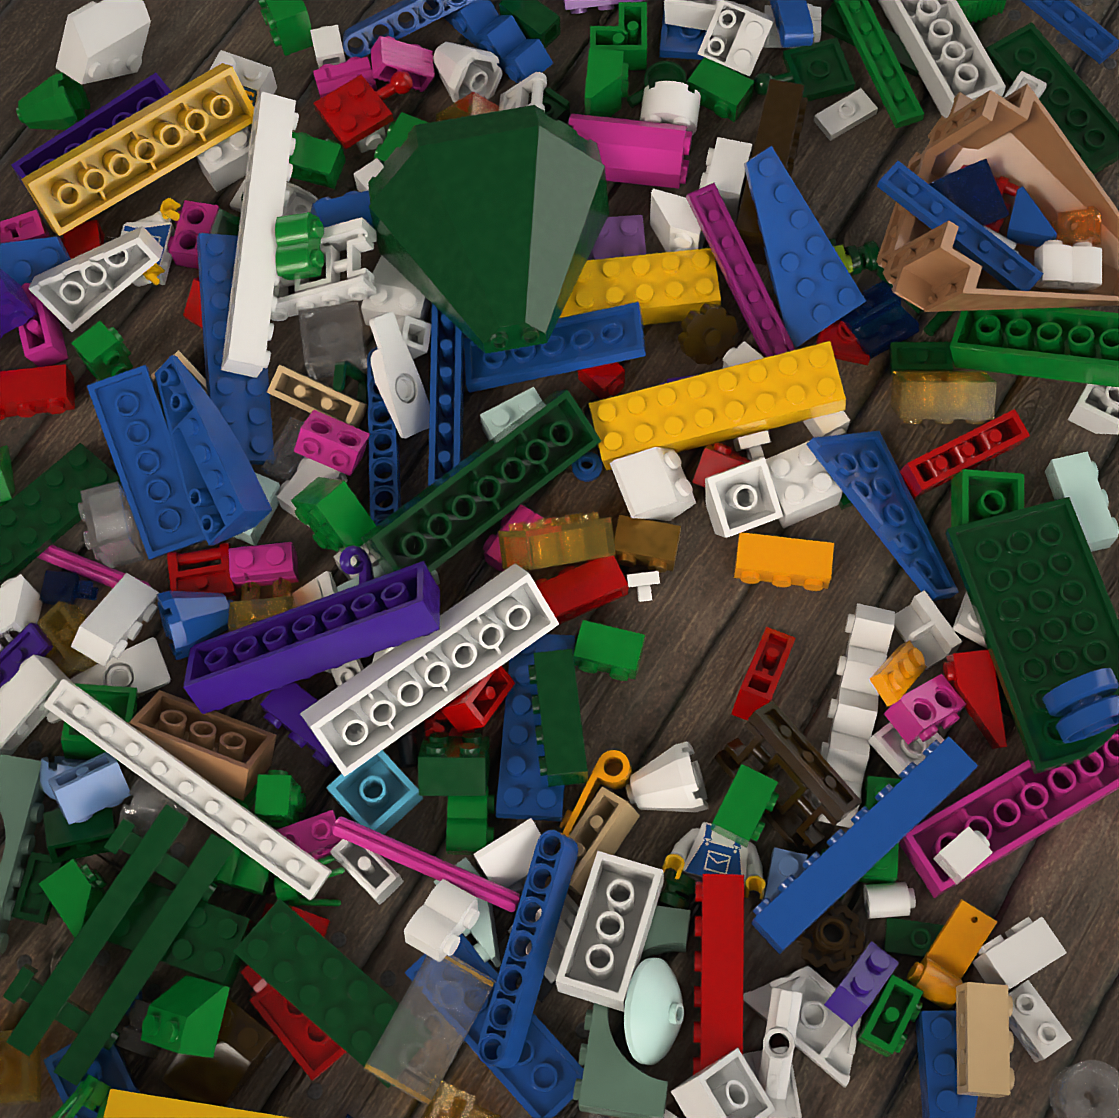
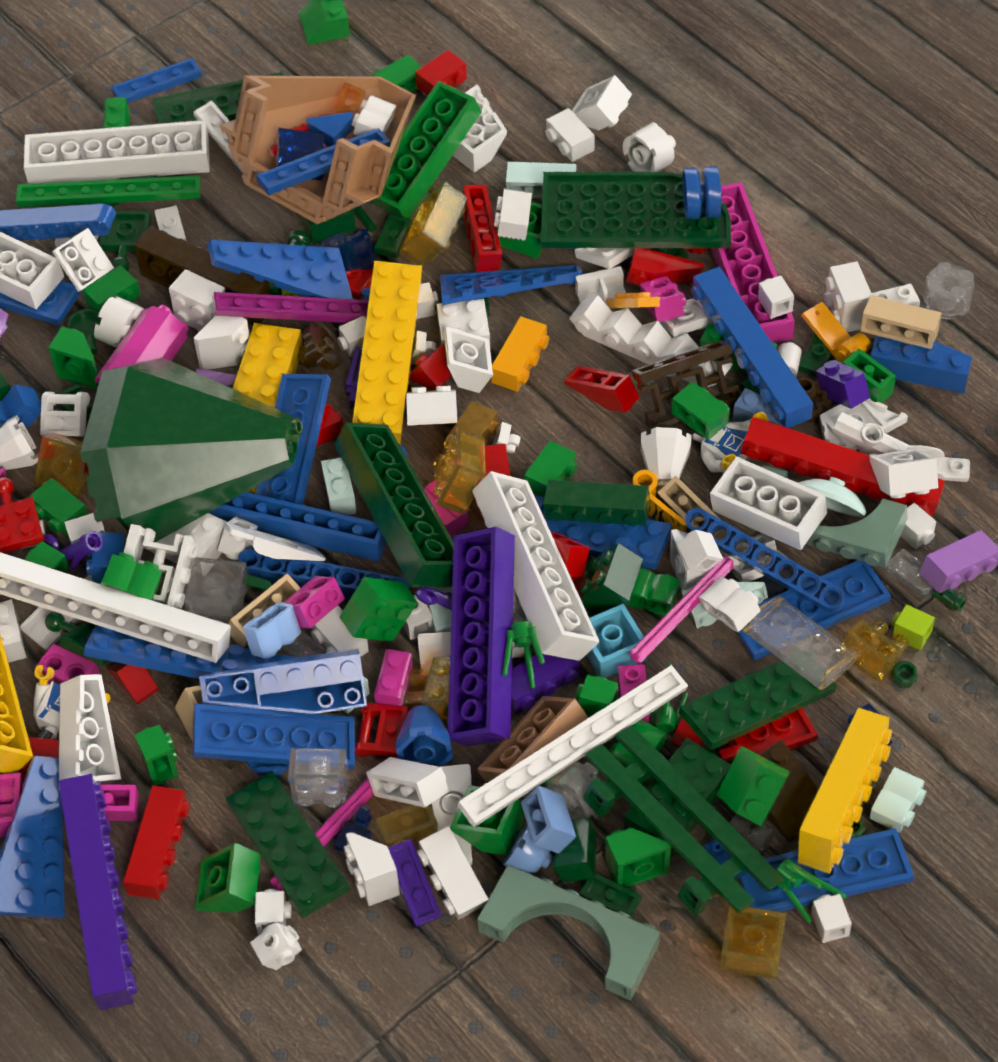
camera: 75 degrees left, 15 degrees down
white brick [330,839,404,905] -> none
green brick [590,2,647,70] -> none
none -> dark purple plant [44,531,103,570]
none -> light blue brick [243,602,301,659]
none -> white brick [494,189,532,240]
none -> green plant [502,621,545,689]
none -> white brick [677,530,723,574]

